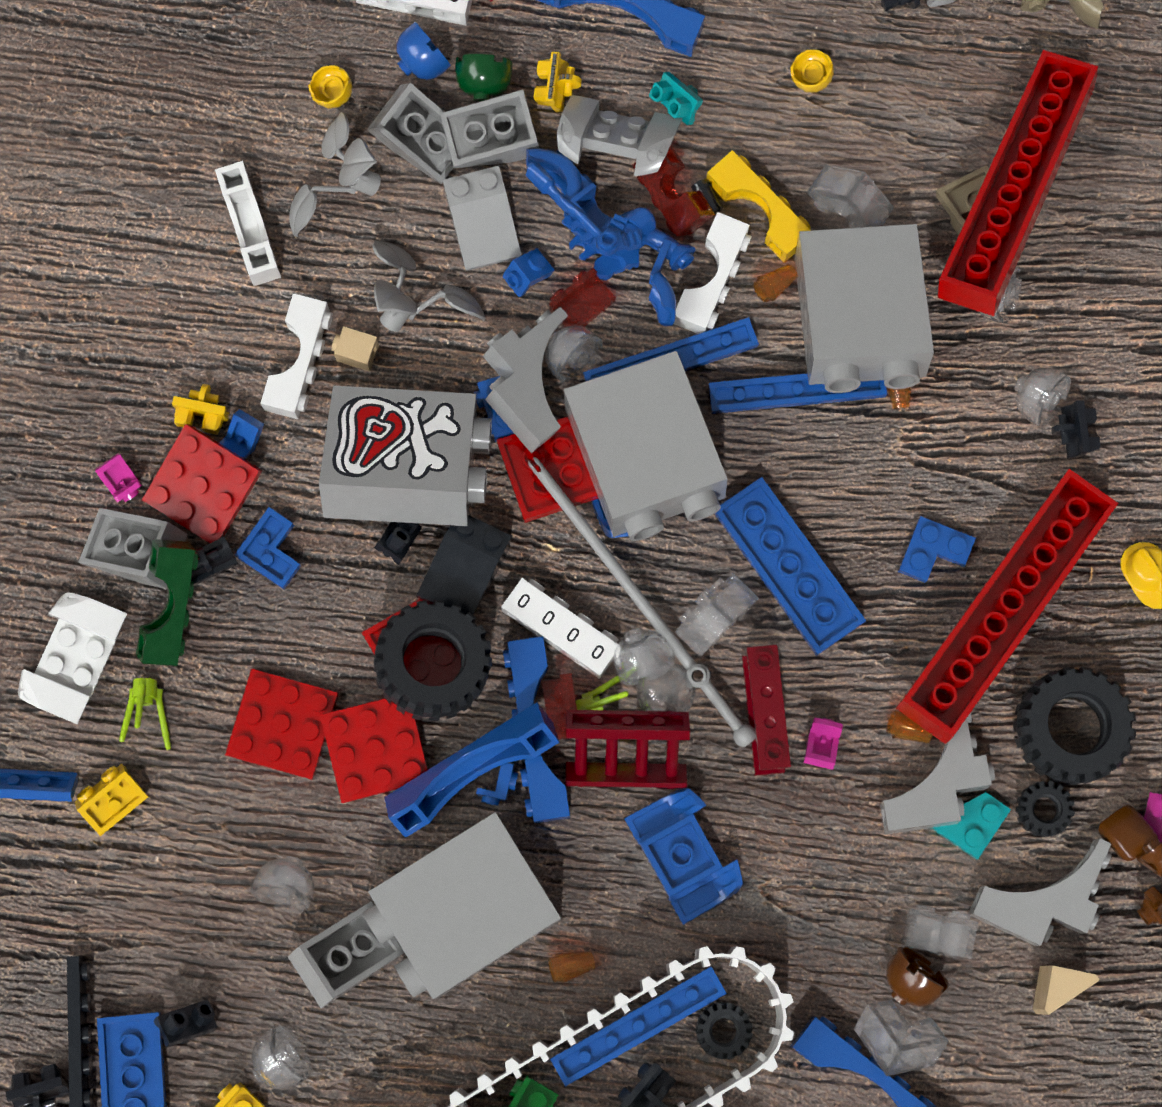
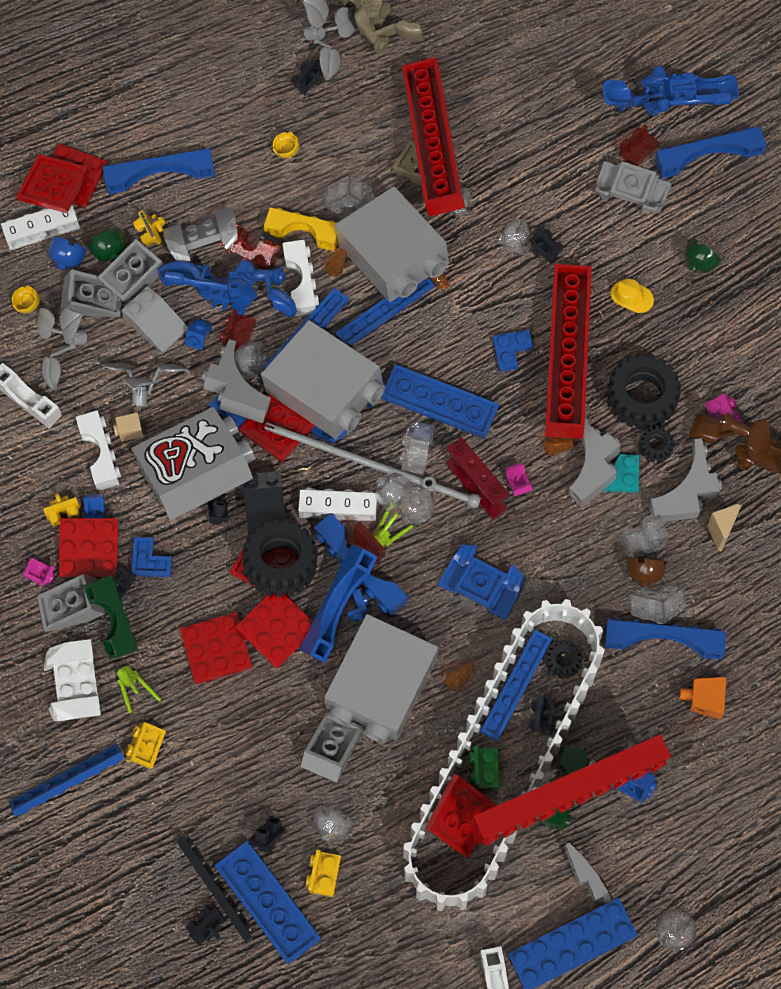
camera: 30 degrees left, 10 degrees down
clear cylinder [250,856,314,913] -> none
dark red fence [565,710,690,789] -> none
teal hips [649,72,703,125] -> none

